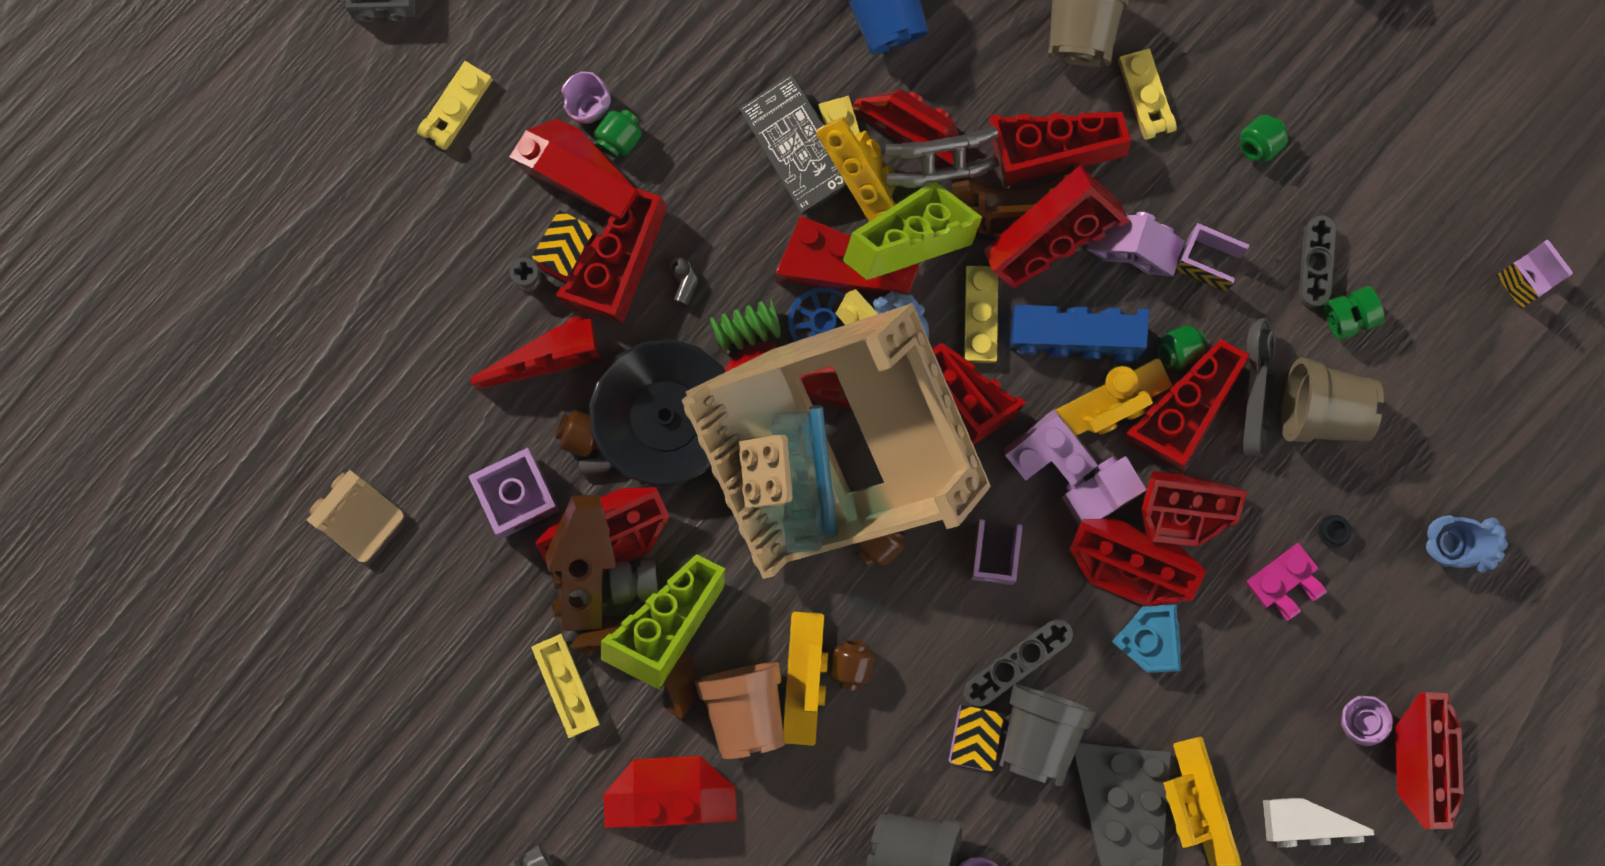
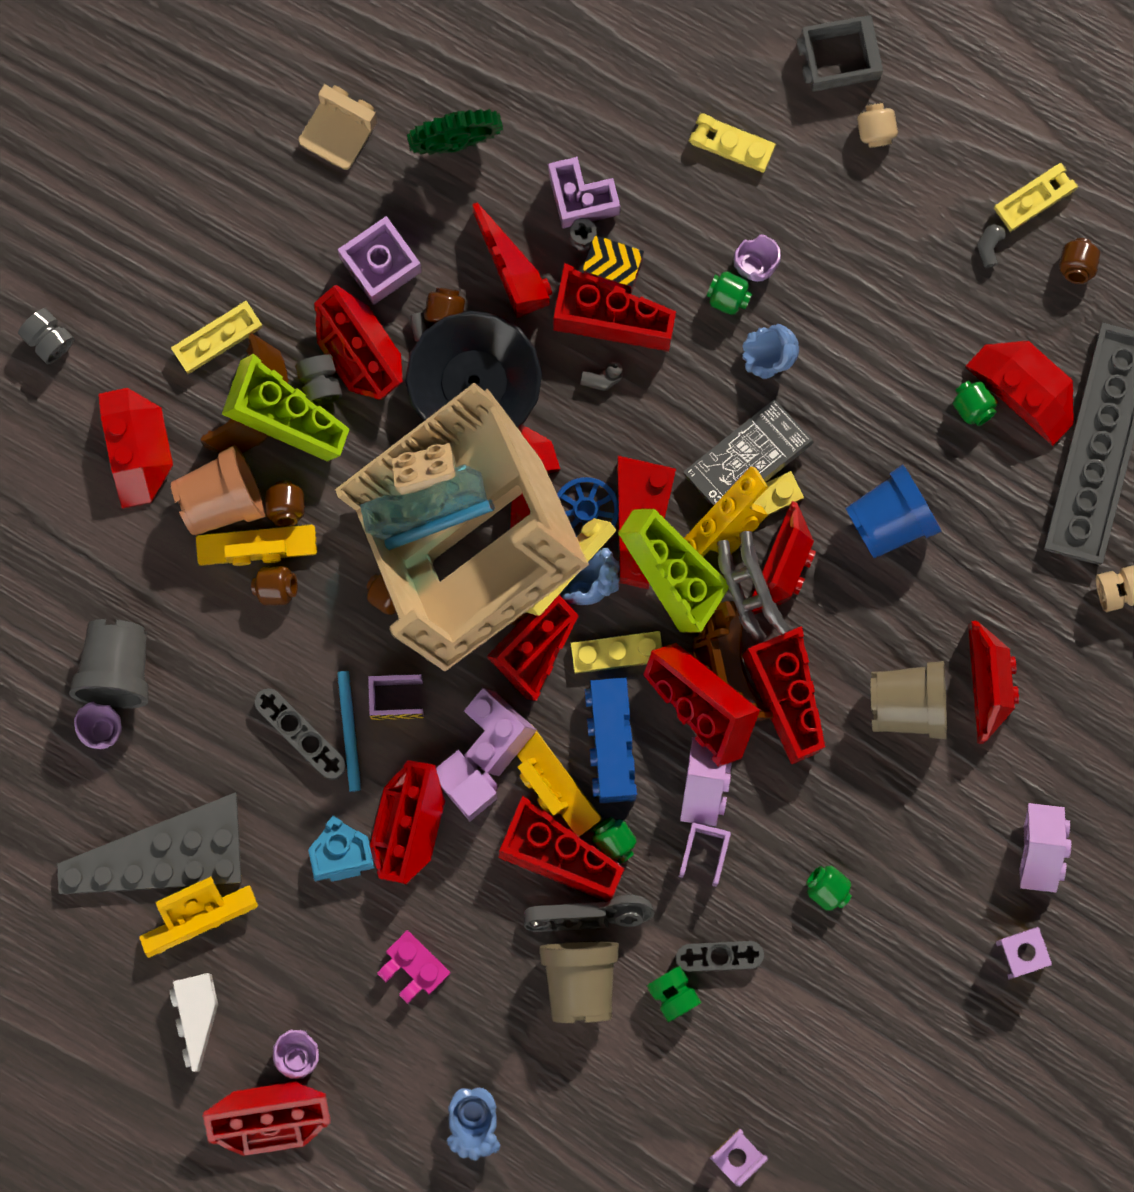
camera: 75 degrees right, 0 degrees up
red wedge [509,118,638,219] -> none
reddish brown brick [545,495,615,631] -> none
bright green piece [710,298,781,355] -> none
piece [949,705,1004,771] -> none
dark grey piece [999,684,1097,786] -> none
yellow plate [1105,366,1138,399] -> none
light yellow plate [1118,48,1177,140] -> none
red wedge [1142,471,1247,547] -> none
black plate [1318,515,1352,548] -> none
none -> reddish brown head [265,480,305,527]
none -> dark azure bar [337,671,361,792]
none -> dark green gear [407,109,503,155]
none -> lavender brick [548,157,620,229]
none -> medium blue hair [742,324,799,379]

